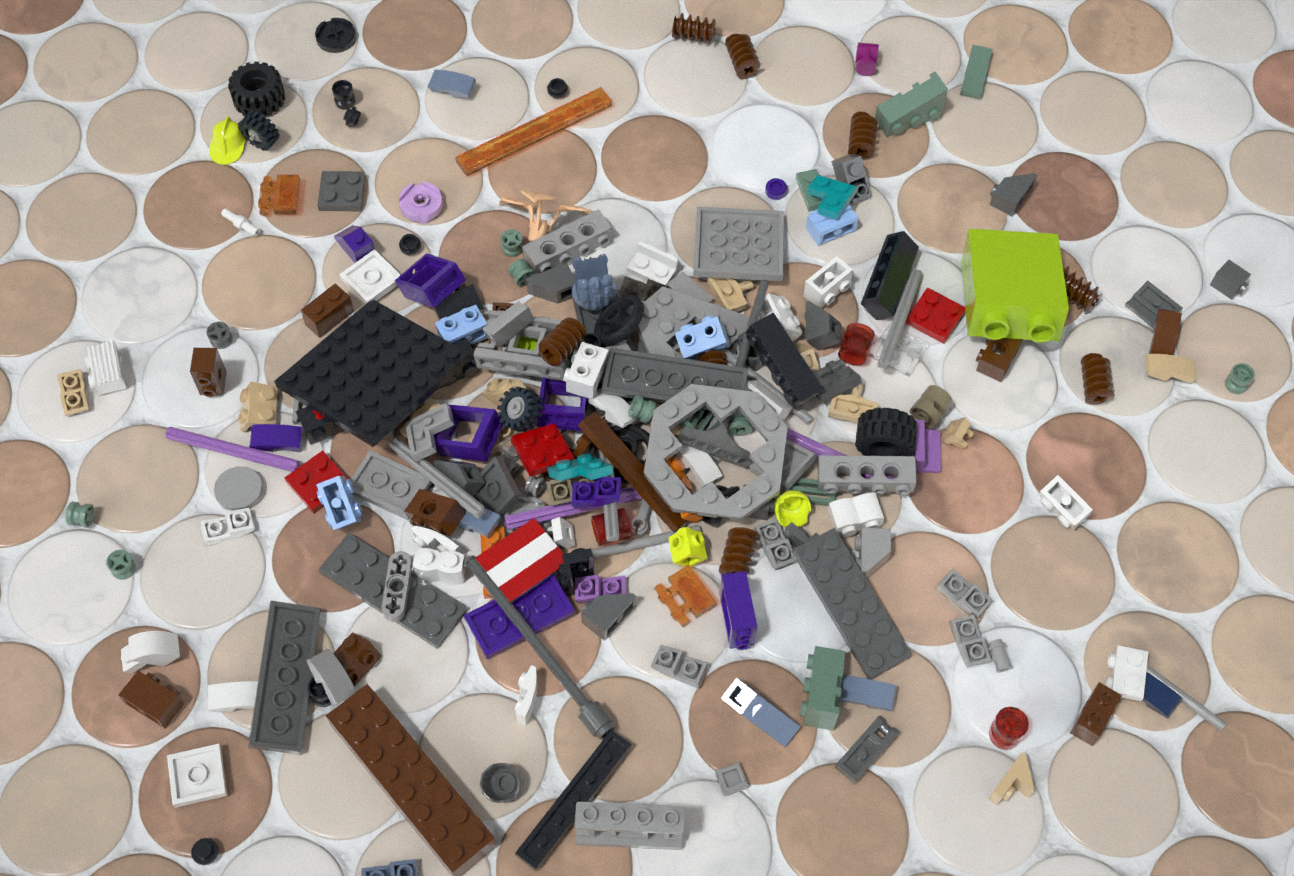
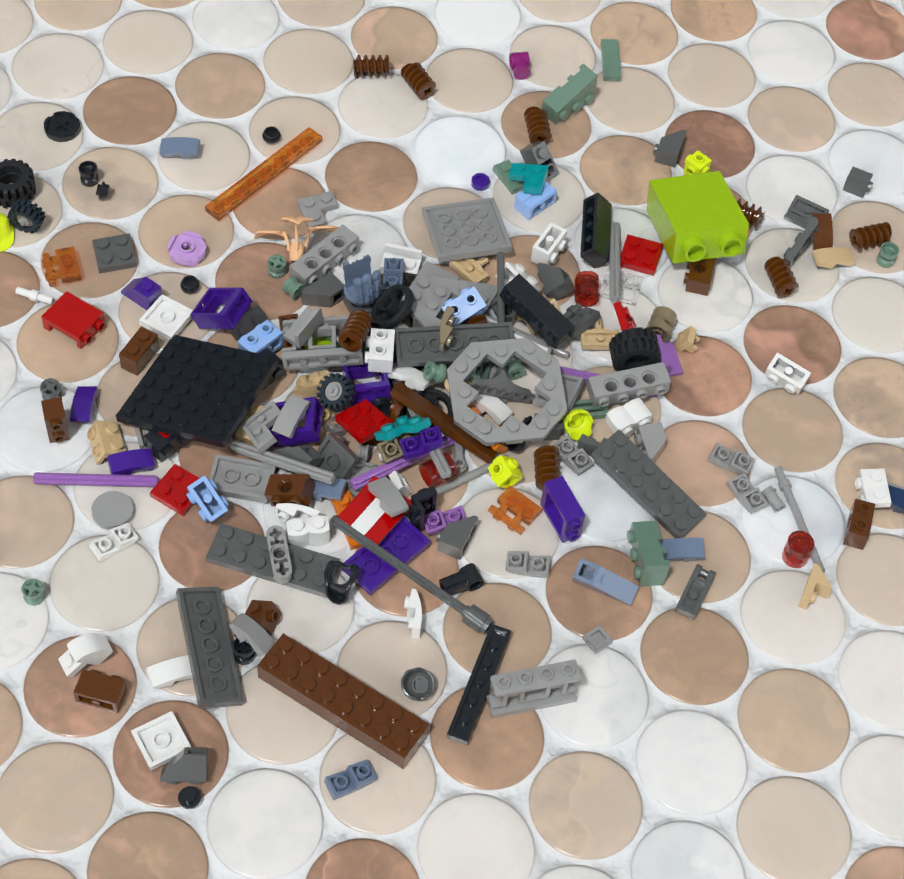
camera: 20 degrees left, 5 degrees down
none -> red panel [41,291,105,349]
none -> dark purple slope [70,386,99,423]
none -> dark grey slope [160,747,208,784]
none -> light grey slope [272,394,310,439]
none -> light grey plate [297,191,338,228]
none -> black piece [324,560,359,604]
none -> light grey slope [368,476,409,518]
none -> black plate [372,396,392,415]
none -> sand blue slope [382,258,404,295]
none -> dark tan slope [439,305,456,352]
none -> black piece [439,563,485,596]
none -> red plate [613,301,637,331]
none -> neon yellow brick [683,151,712,175]
none -> light grey bar [774,466,825,573]
none -> dark grey plate [783,217,819,267]
none -> reddish brown piece [849,222,892,251]

